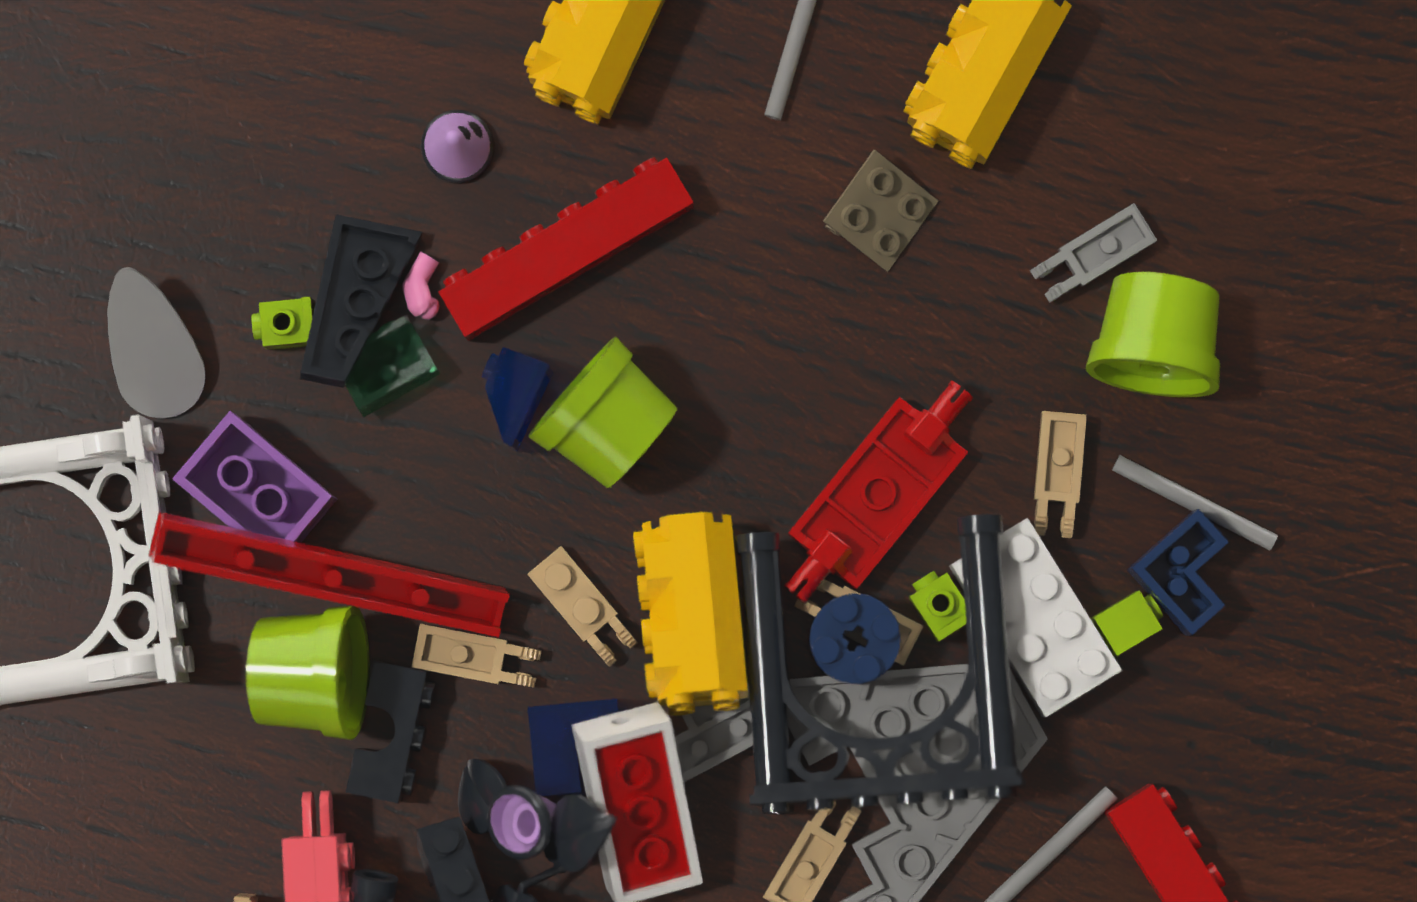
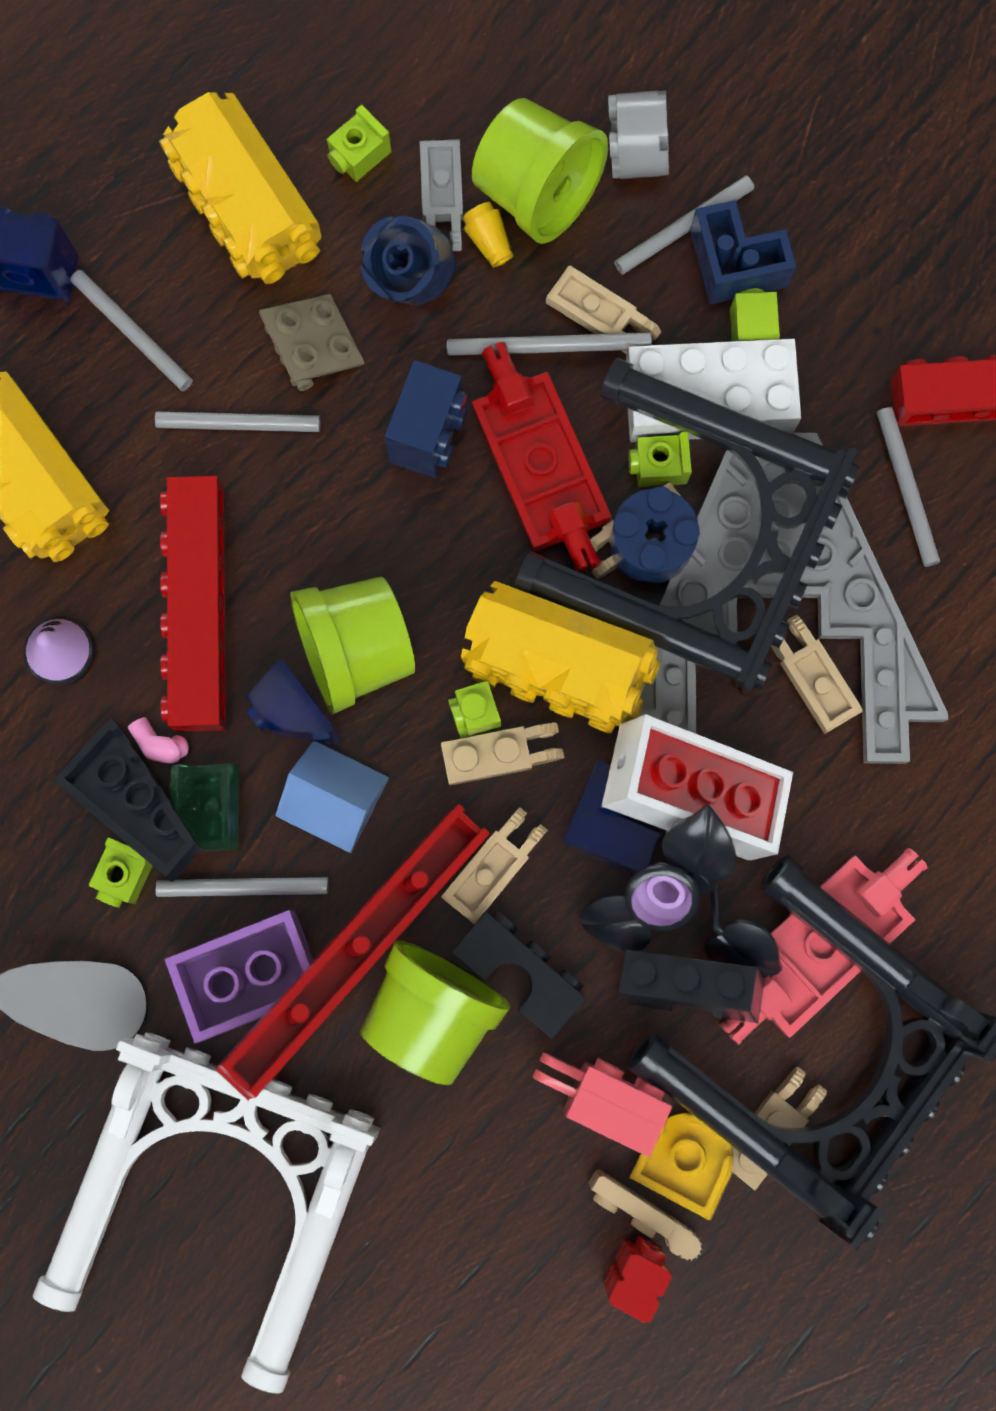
camera: 70 degrees left, 5 degrees down
none -> light grey piece [155,411,321,432]
none -> light grey piece [156,877,329,897]
none -> medium blue slope [275,741,389,854]
none -> lime brick [327,105,391,182]
none -> dark blue brick [360,216,457,306]
none -> dark blue brick [384,360,468,479]
none -> light grey piece [447,332,652,356]
none -> lime brick [448,680,501,739]
none -> yellow cone [462,202,513,267]
none -> light grey brick [608,90,669,179]

